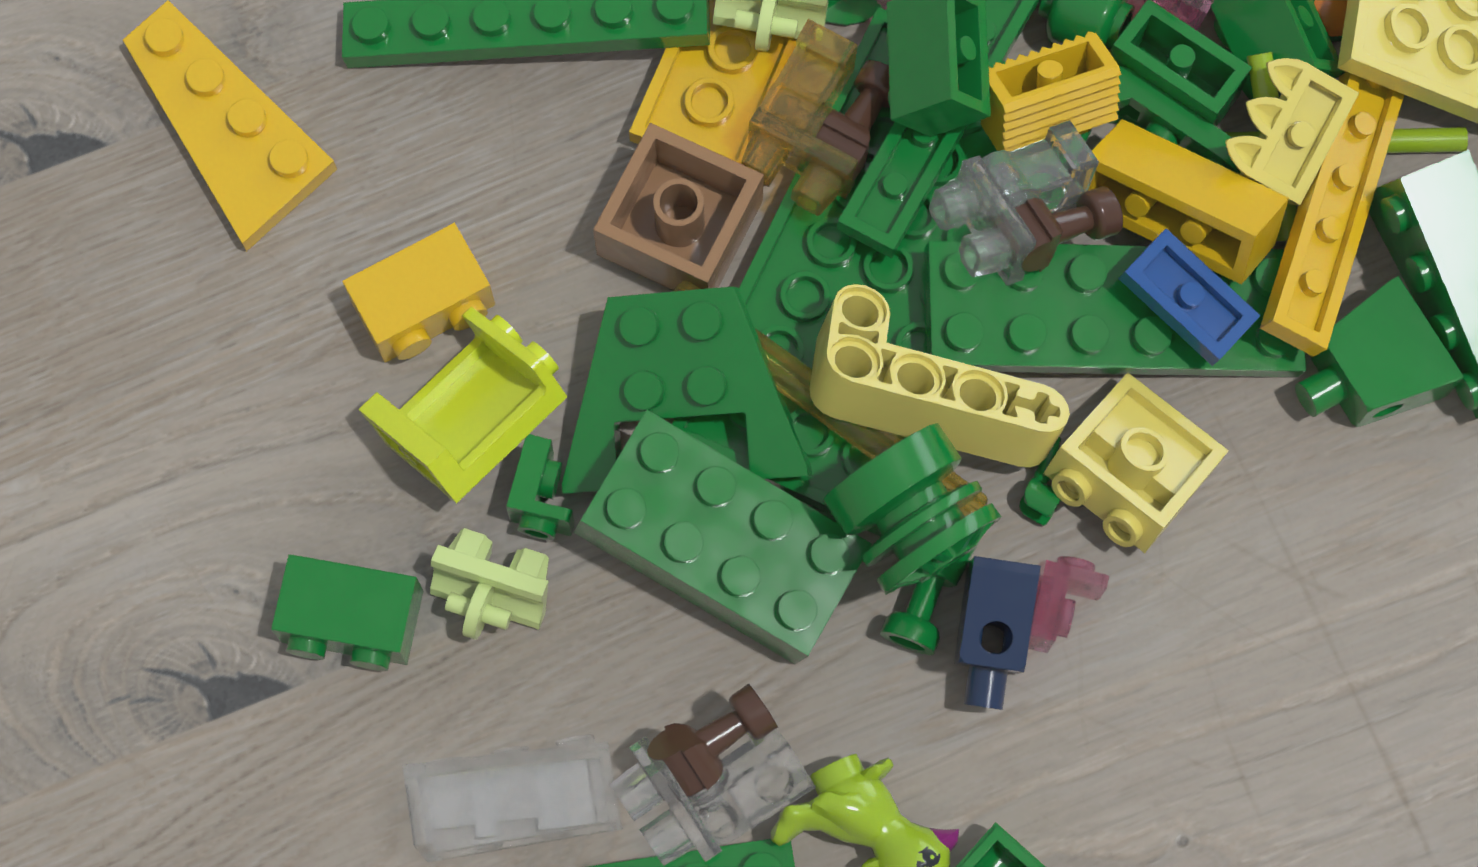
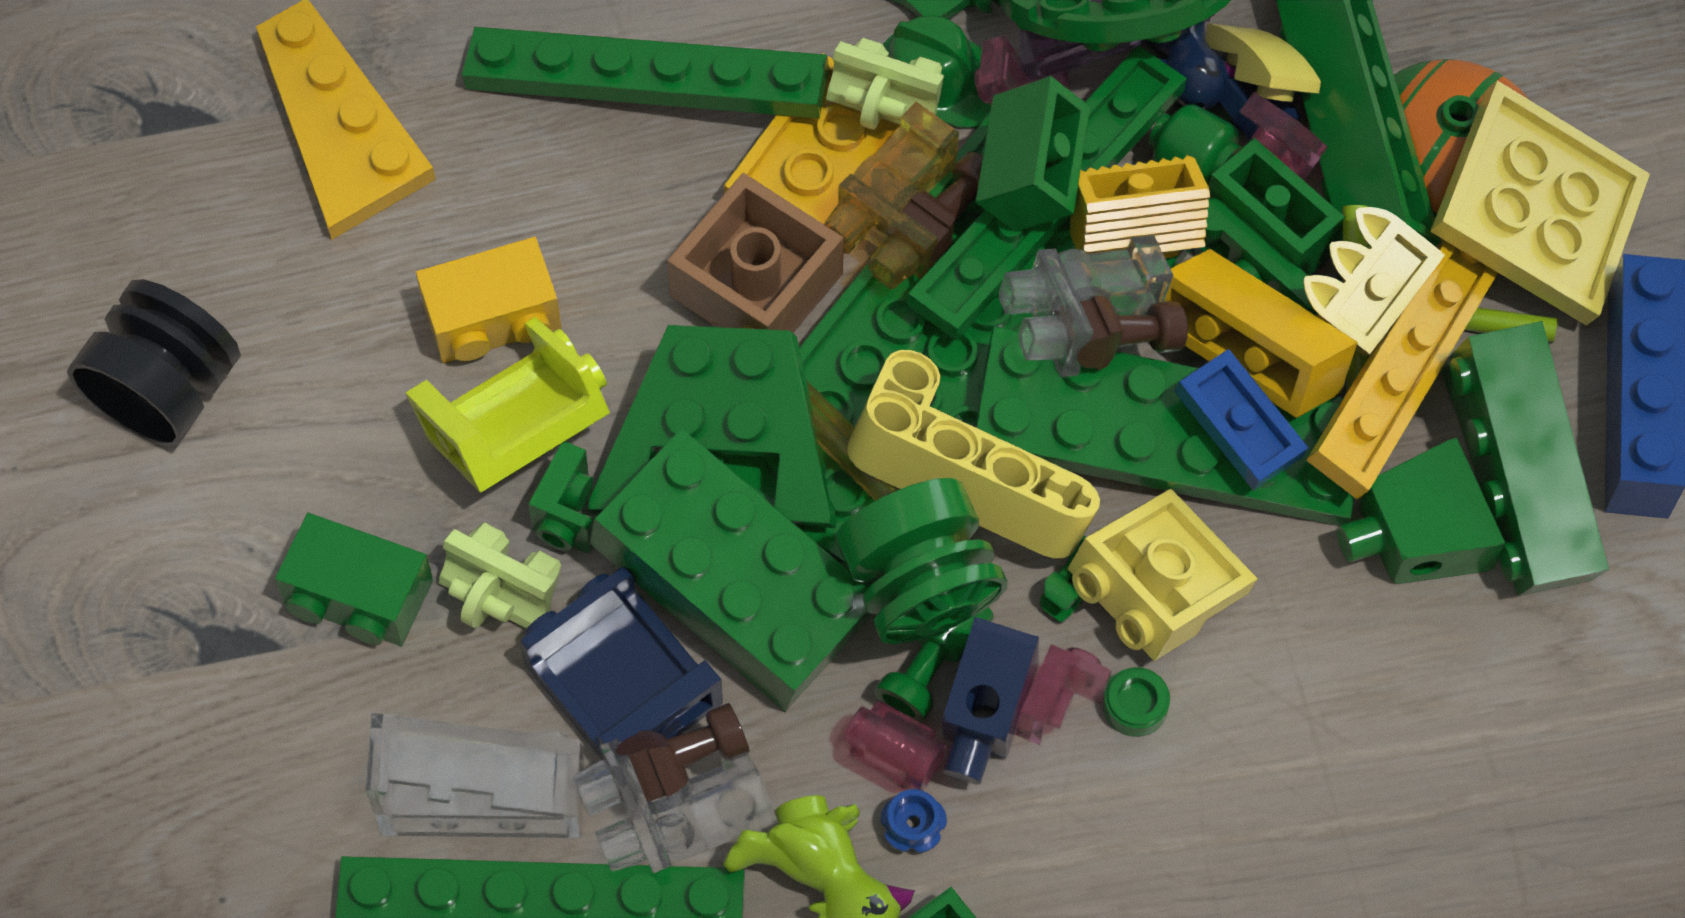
camera: 10 degrees right, 10 degrees down
none -> black wheel [67,279,241,446]
none -> dark blue panel [520,567,723,780]
none -> clear pink brick [844,701,947,791]
none -> blue plate [880,789,947,853]
none -> green tile [1103,667,1170,737]

